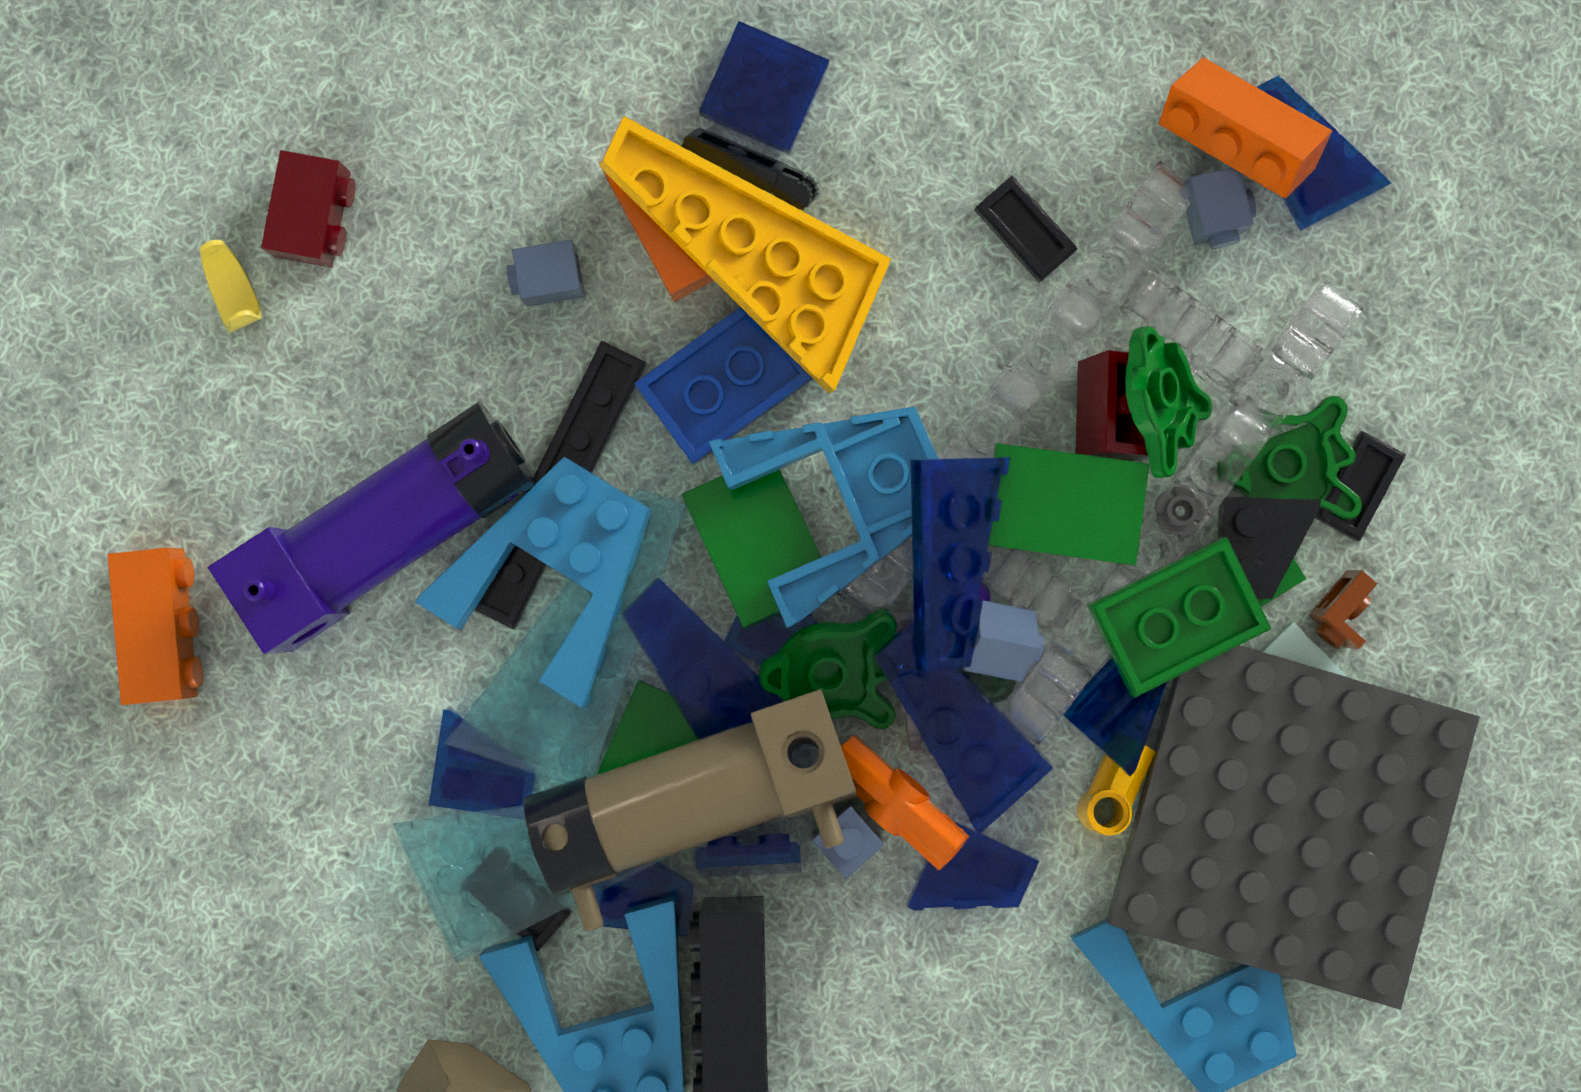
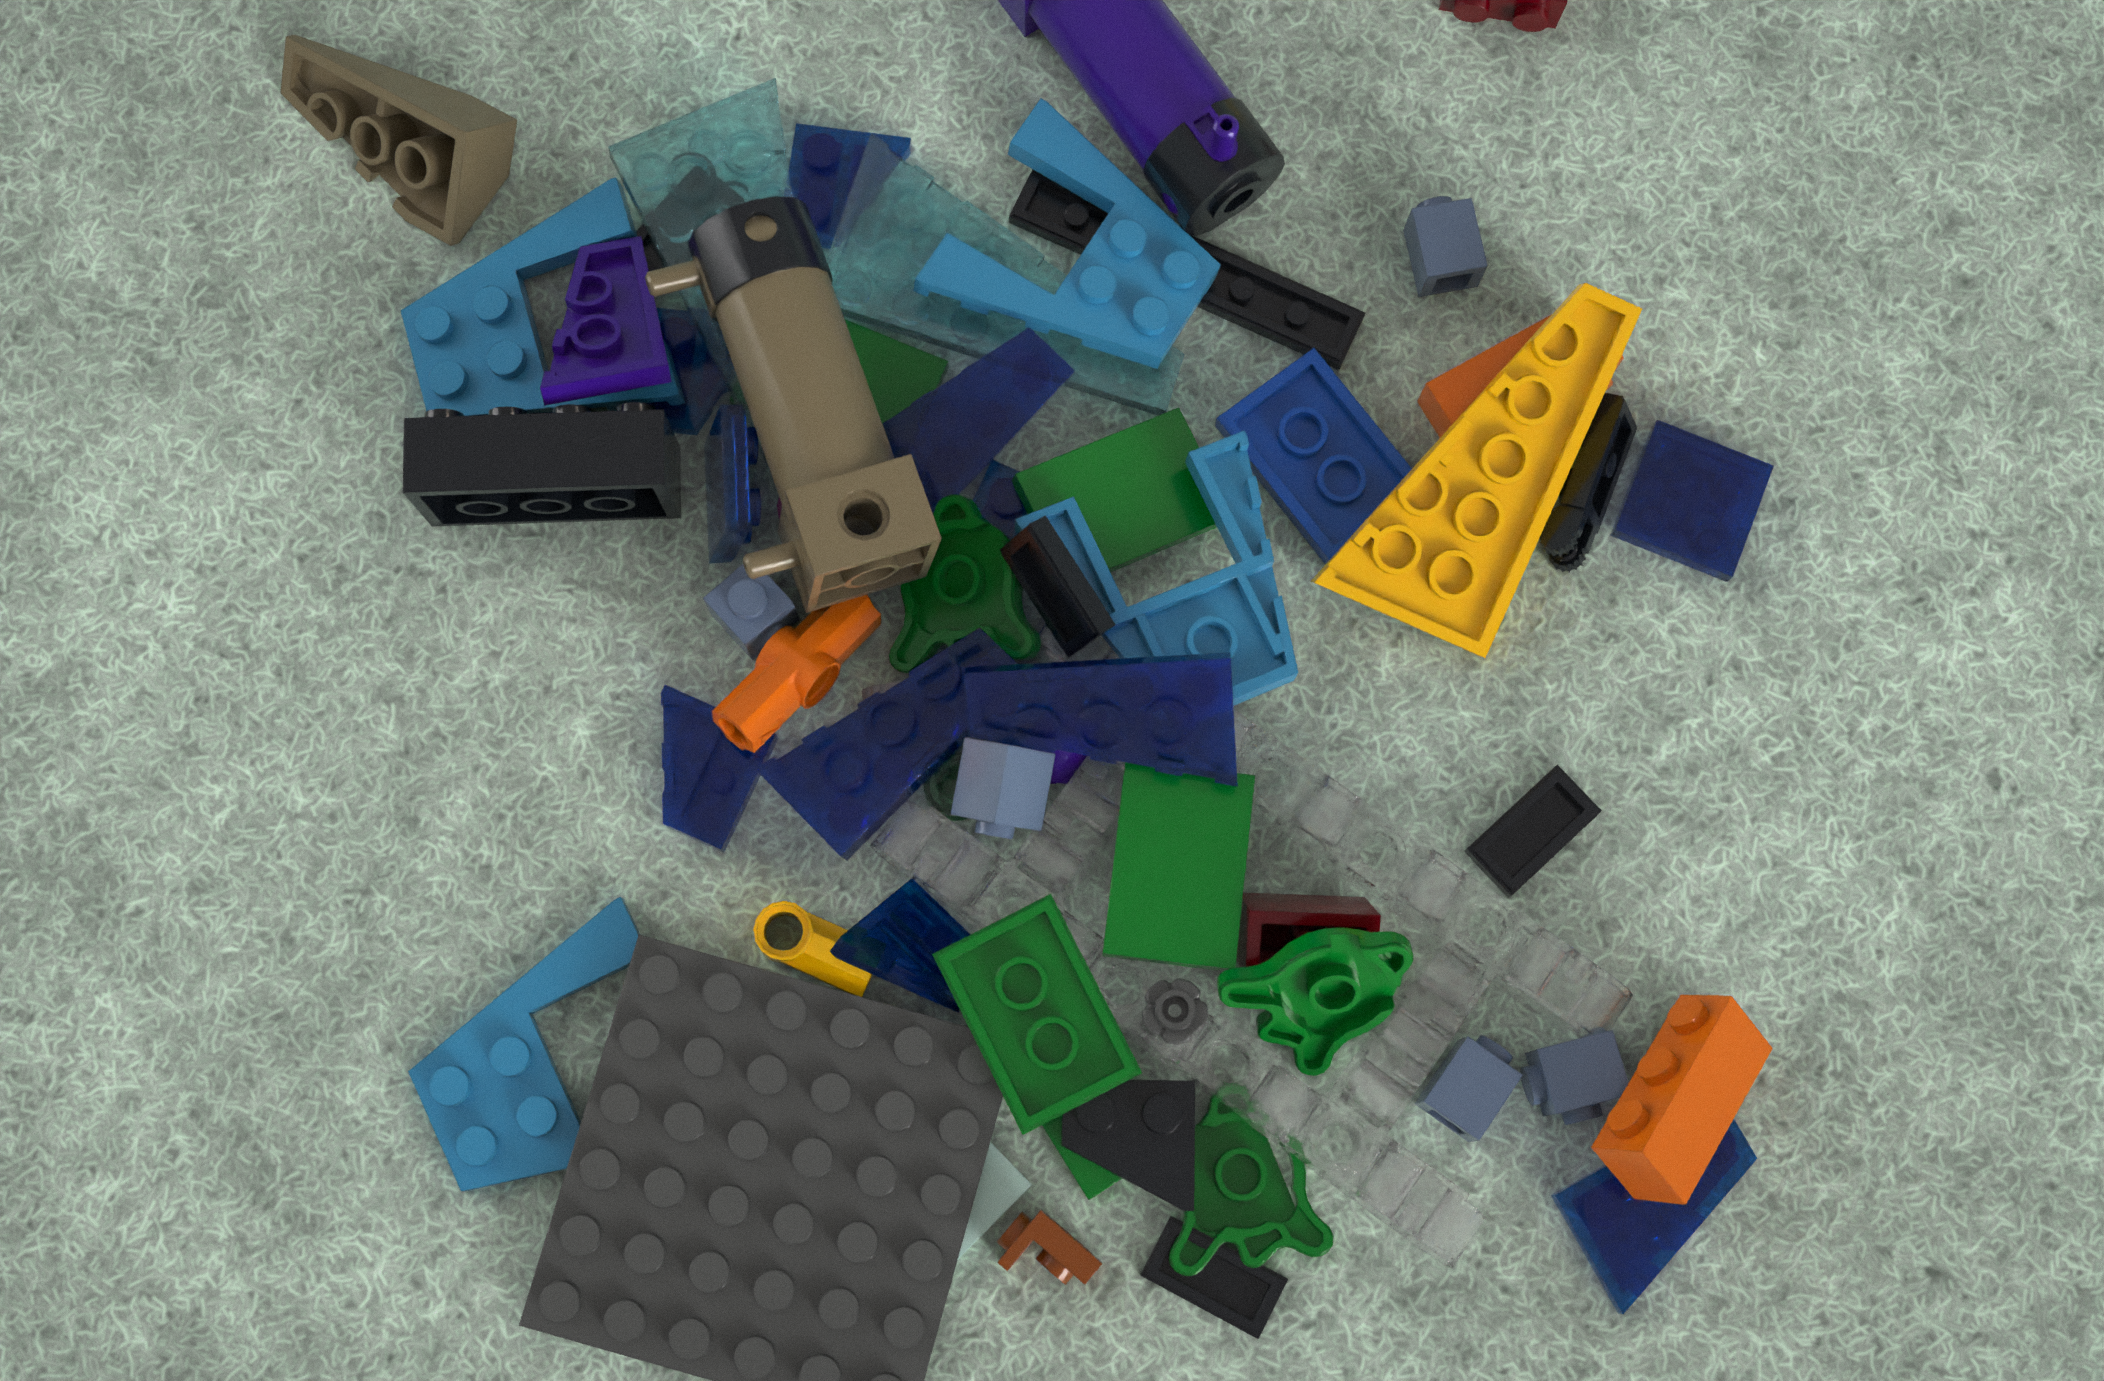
camera: 85 degrees right, 10 degrees down
none -> dark purple wing [540,236,672,406]
none -> black tile [1000,515,1116,658]
none -> sand blue brick [1415,1035,1523,1142]

